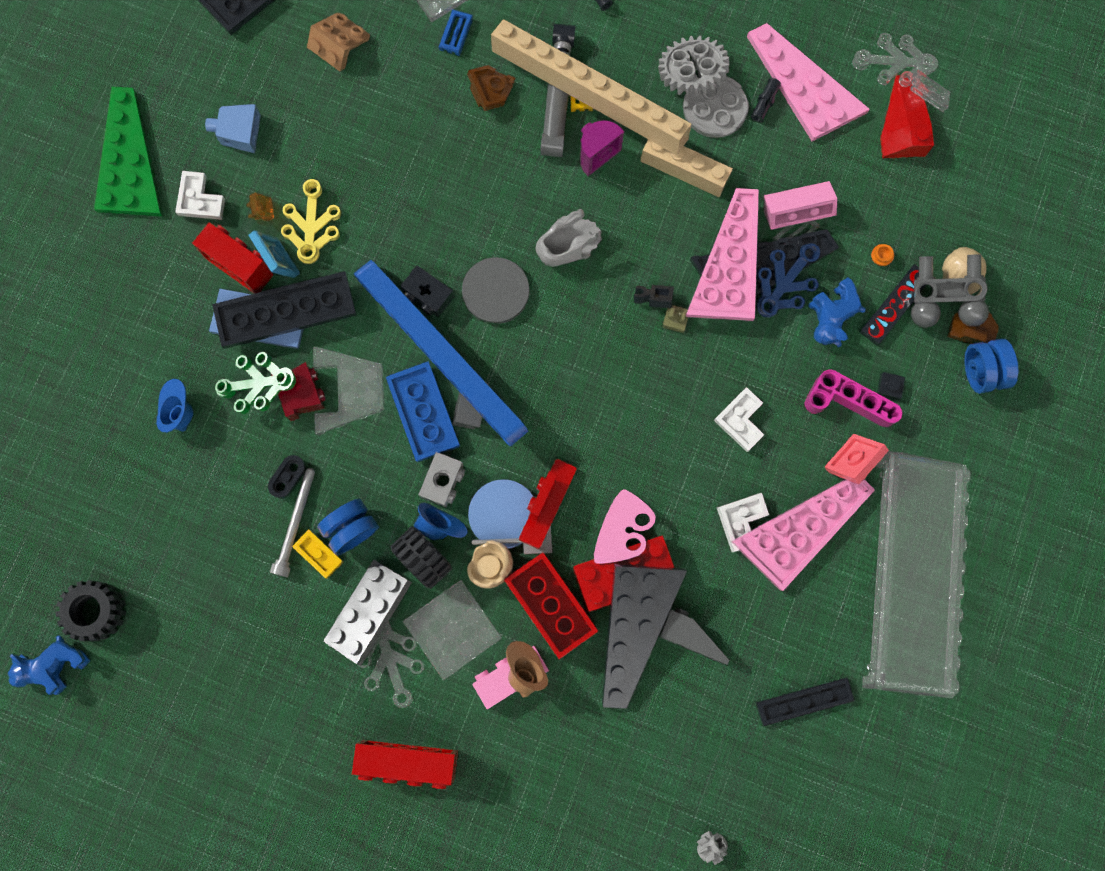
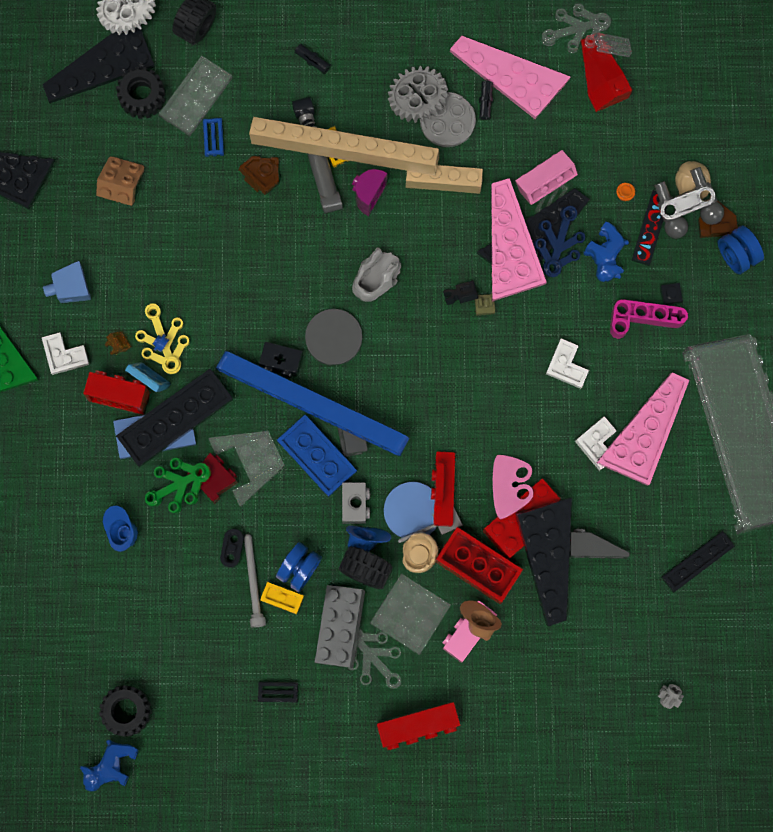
camera: 25 degrees left, 0 degrees up
coral plate [825,434,889,485] -> none
none -> blue plate [152,334,169,352]
none -> black tile [258,682,298,703]

